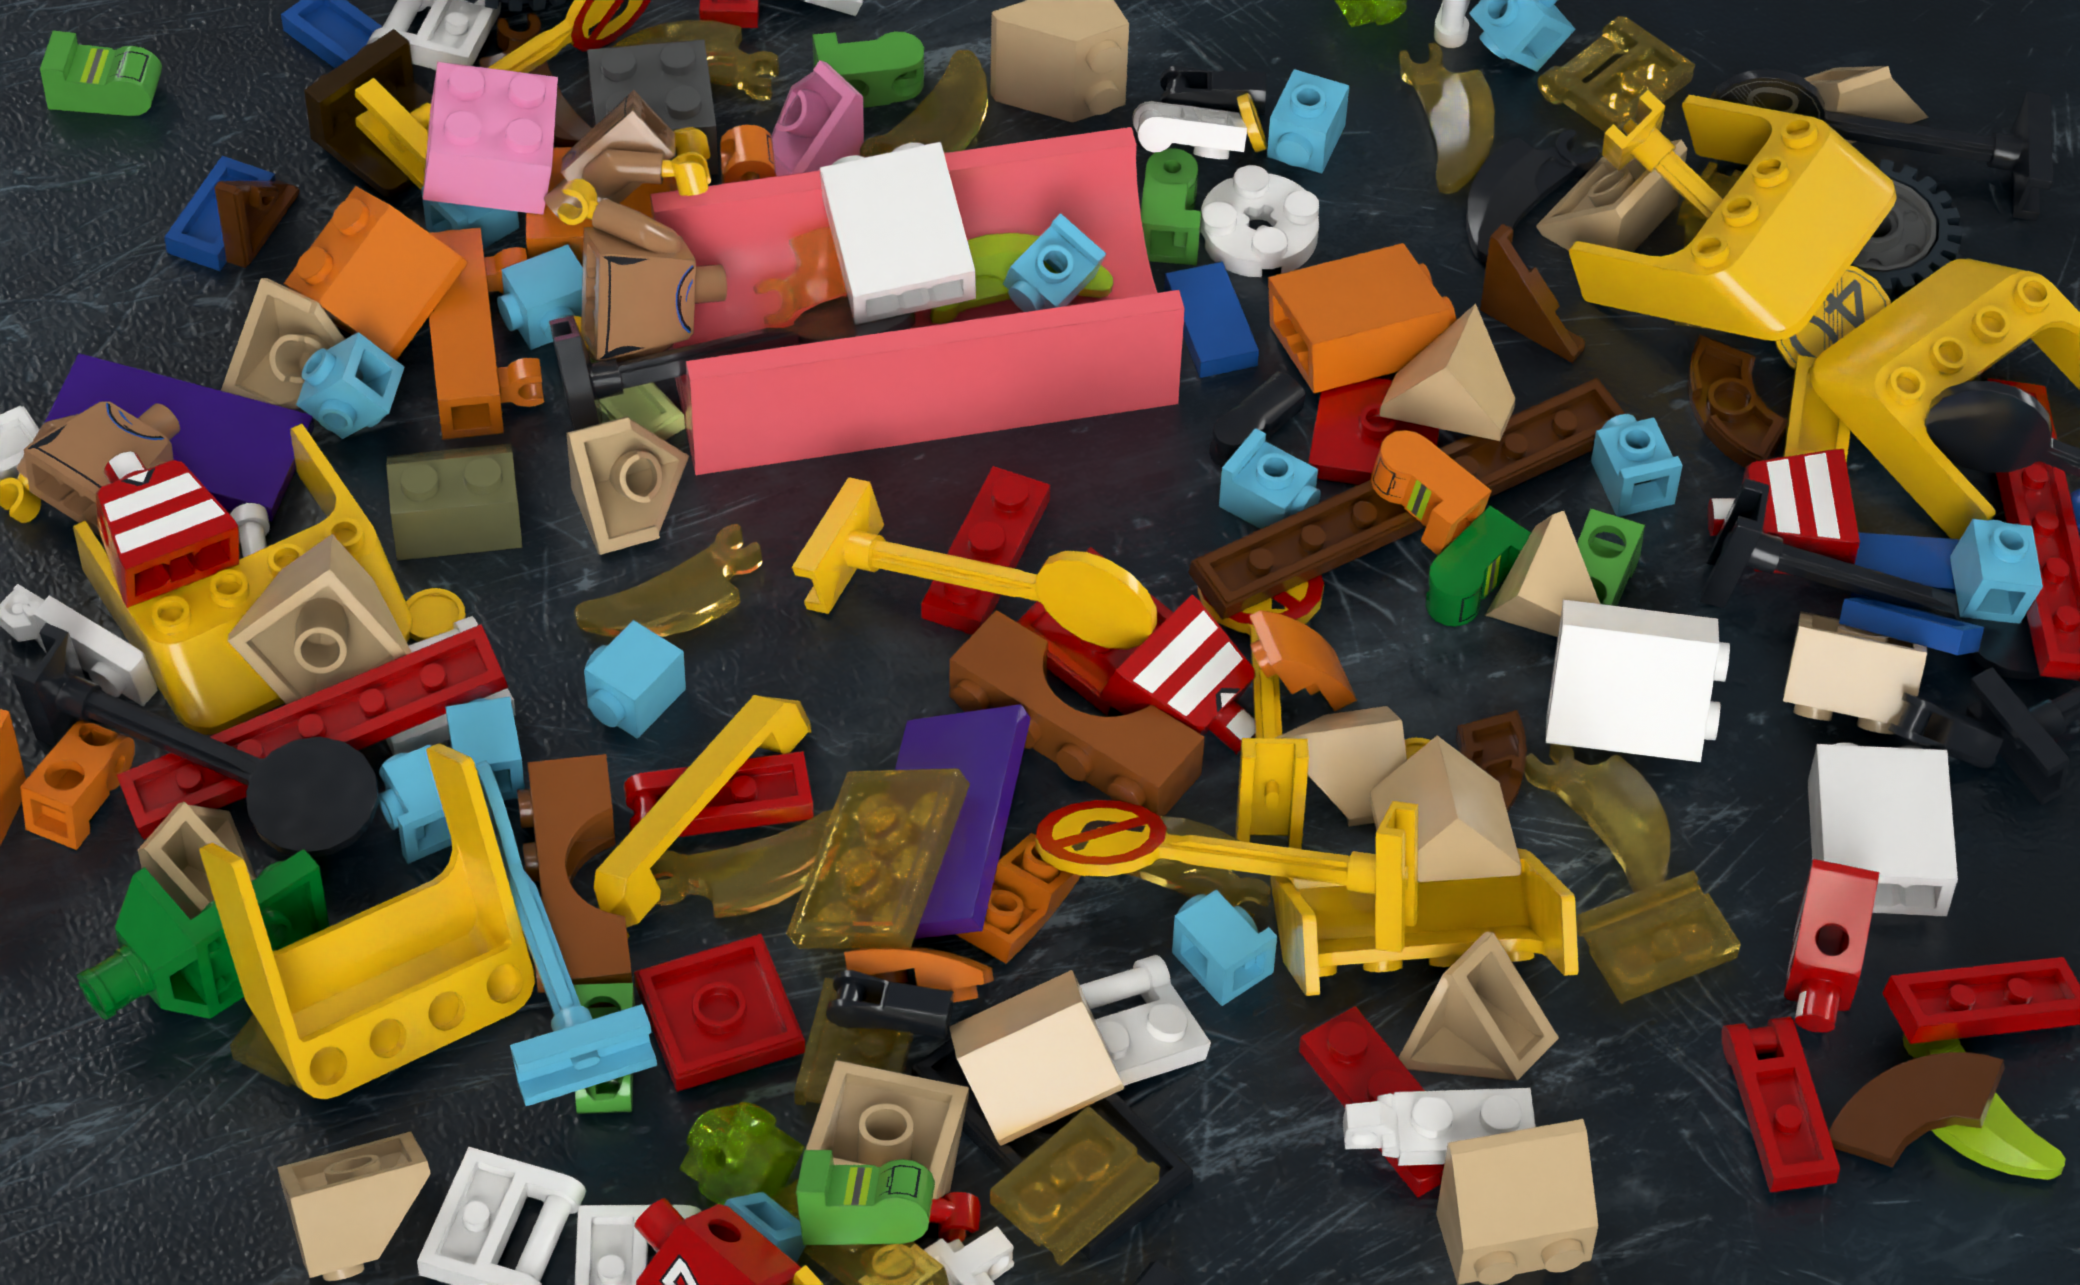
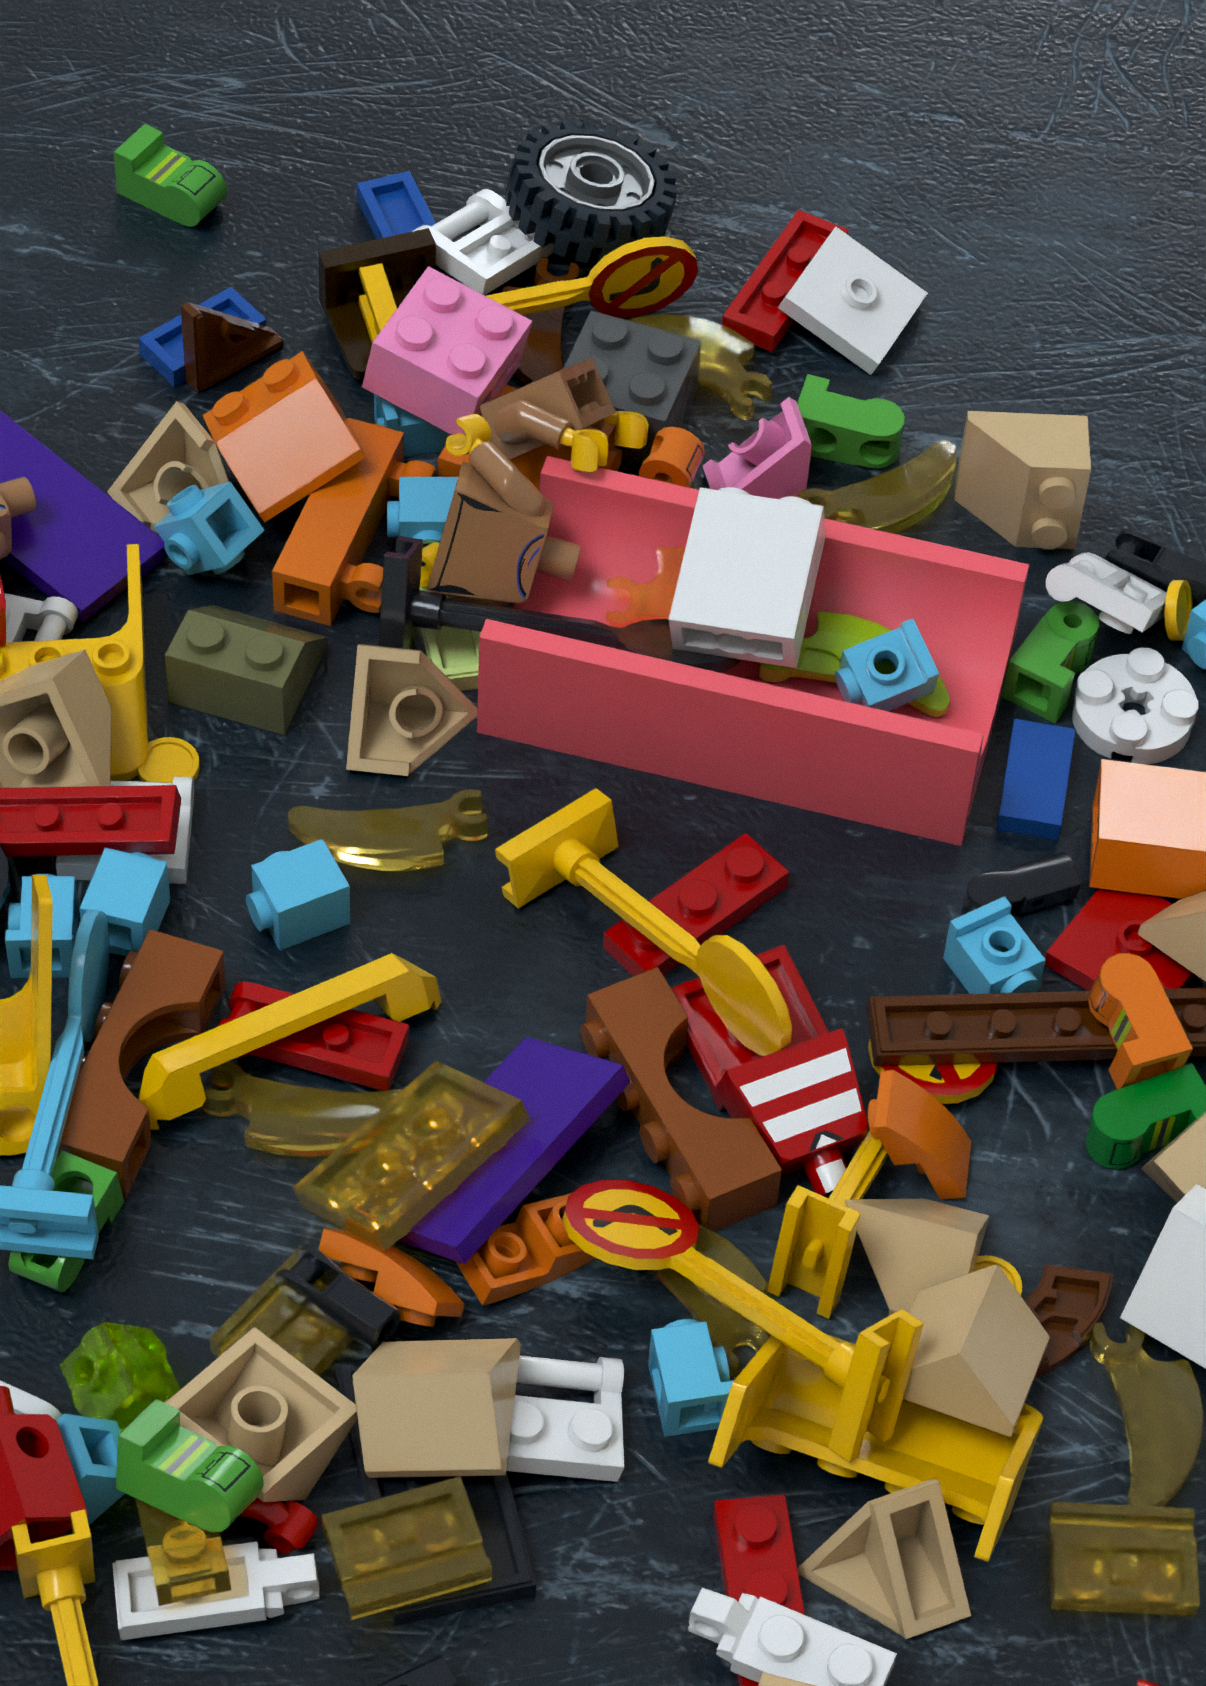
camera: 25 degrees right, 0 degrees up
red plate [634,934,805,1092] -> none

